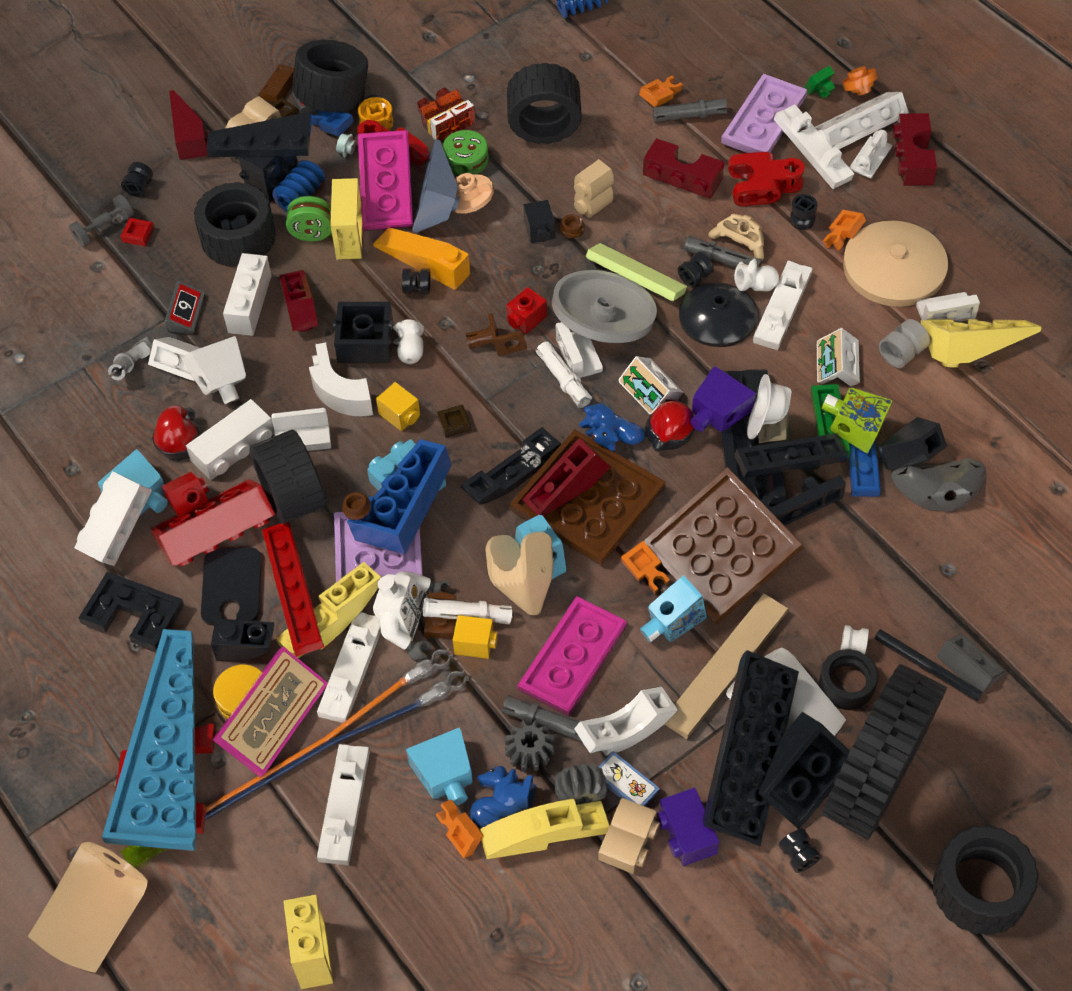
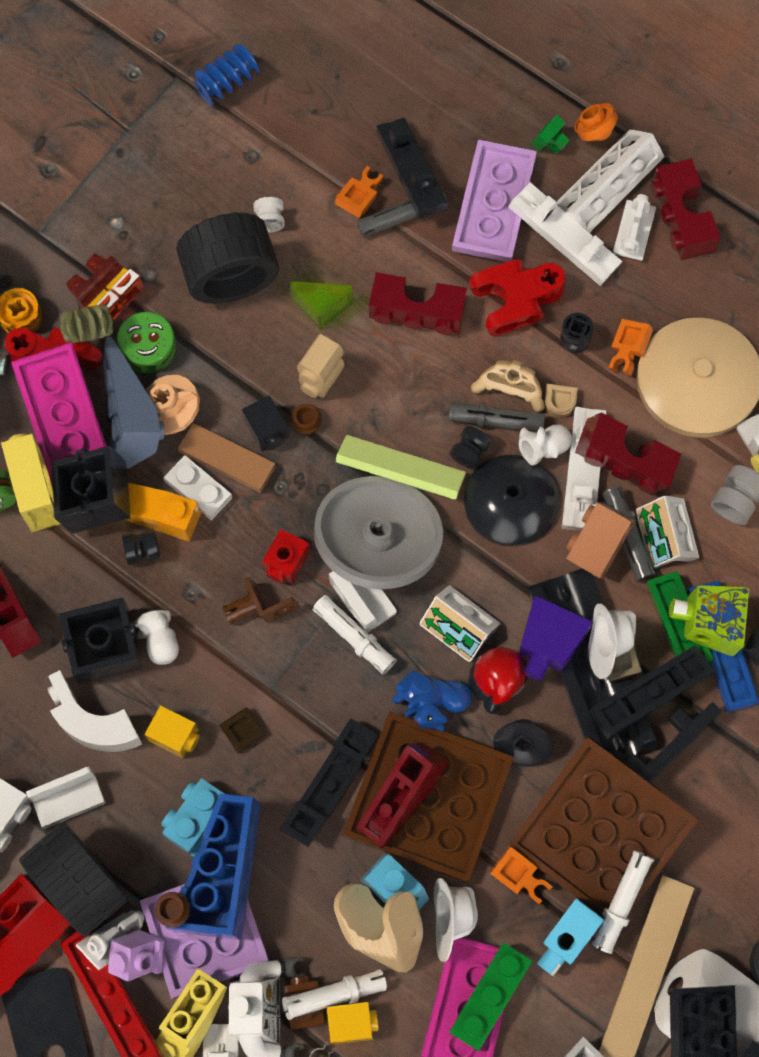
camera: 15 degrees left, 15 degrees up
none -> black brick [51,446,131,534]
none -> olive gear [59,304,113,343]
none -> white hinge [76,910,145,971]
none -> lavender brick [108,930,164,981]
none -> white plate [164,455,233,521]
none -> medium nougat tile [177,423,276,493]
none -> white wheel [253,197,285,233]
none -> clear neon green slope [290,282,353,330]
none -> black hinge [377,117,448,219]
none -> white piece [434,878,478,962]
none -> green plate [449,942,532,1052]
none -> black piece [493,719,553,767]
none -> tan tile [544,384,578,418]
none -> nougat brick [566,502,636,578]
none -> dark red arch [575,412,681,494]
none -> white pin [592,850,654,954]
none -> dark grey pin [602,486,656,582]

